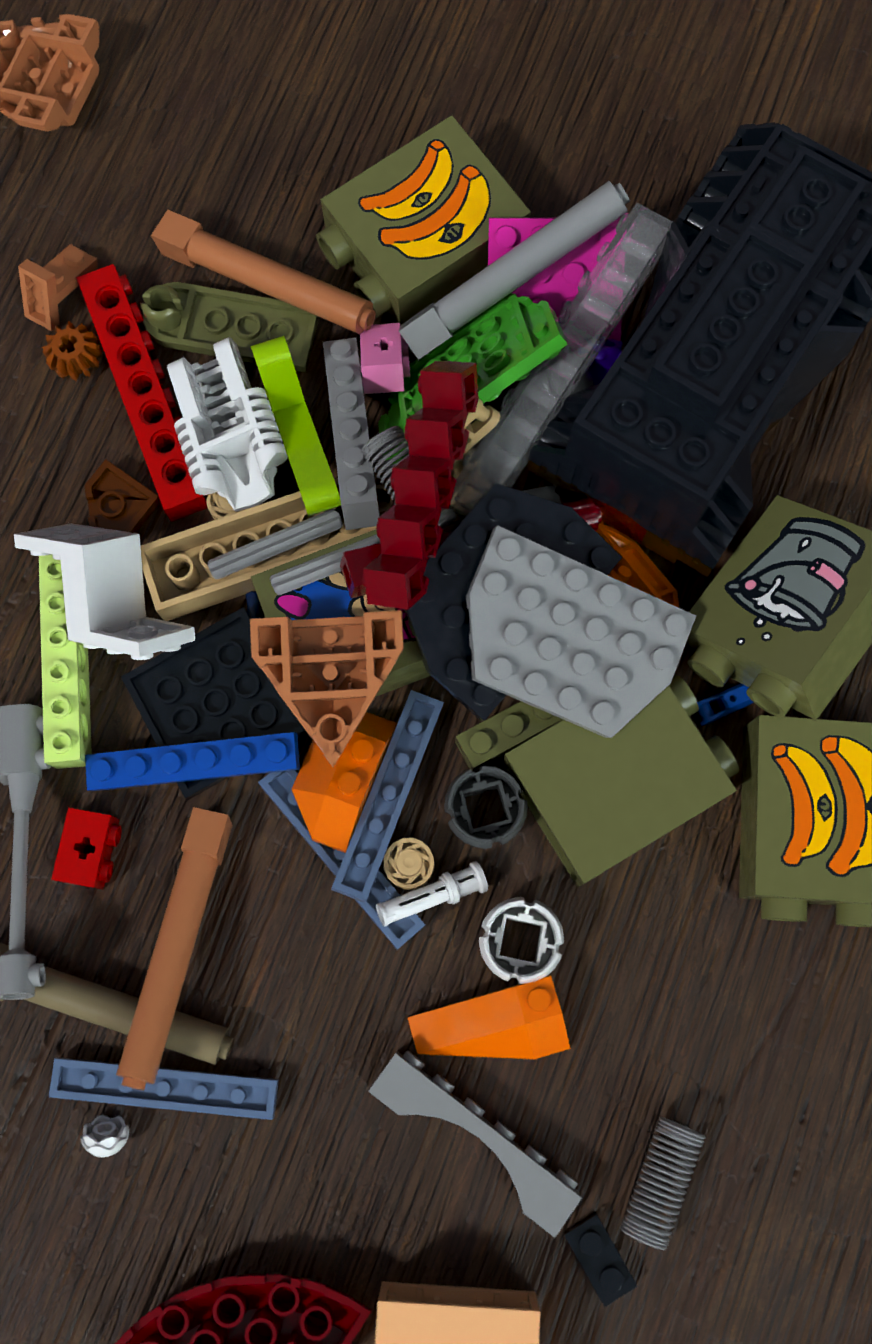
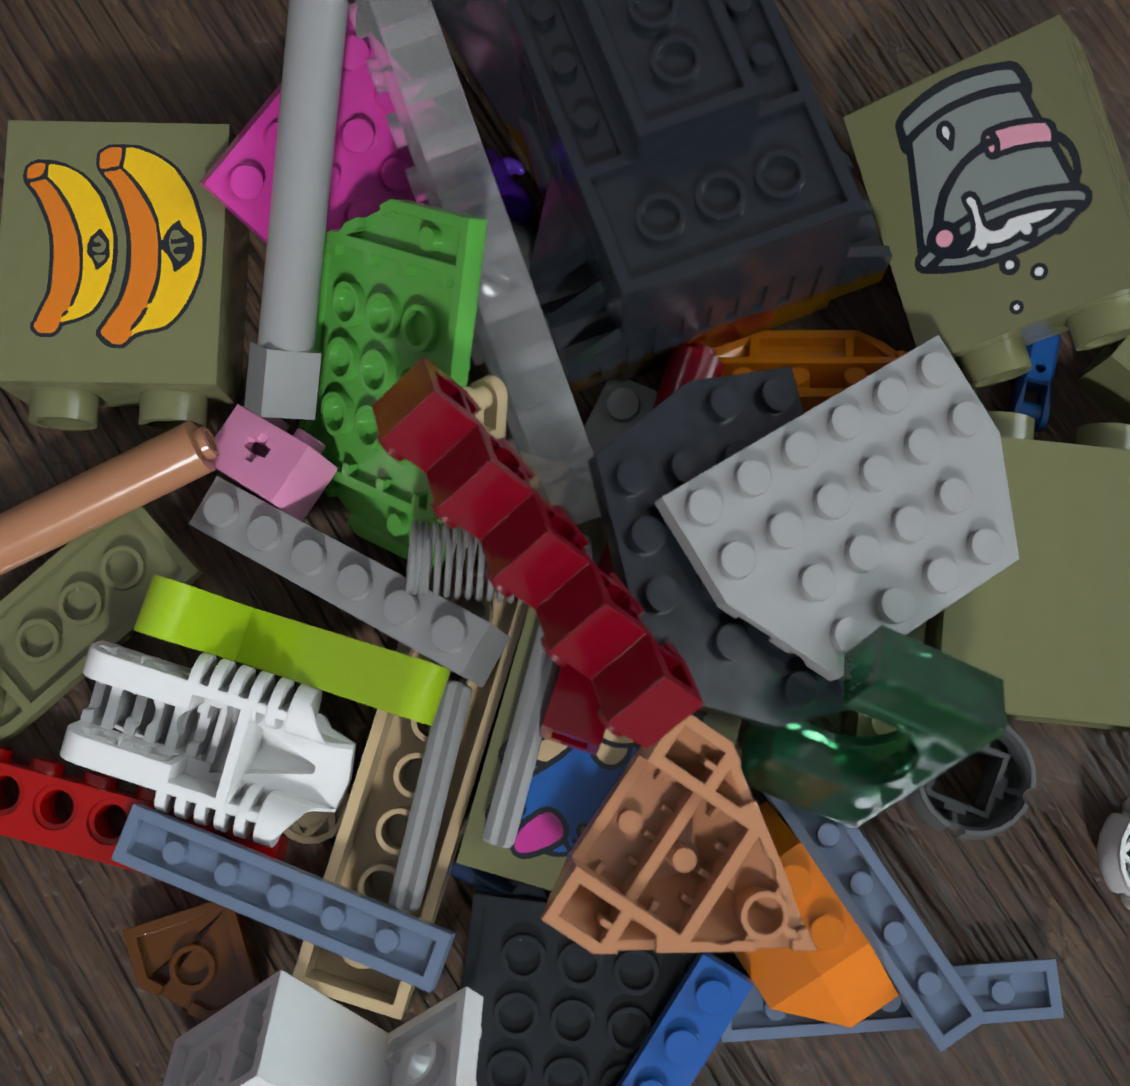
camera: 55 degrees left, 5 degrees up
white pin [376,861,488,927] -> none
tan wheel [383,838,435,890] -> none
none -> sand blue plate [111,804,456,993]
none -> clear green arch [741,625,1007,829]

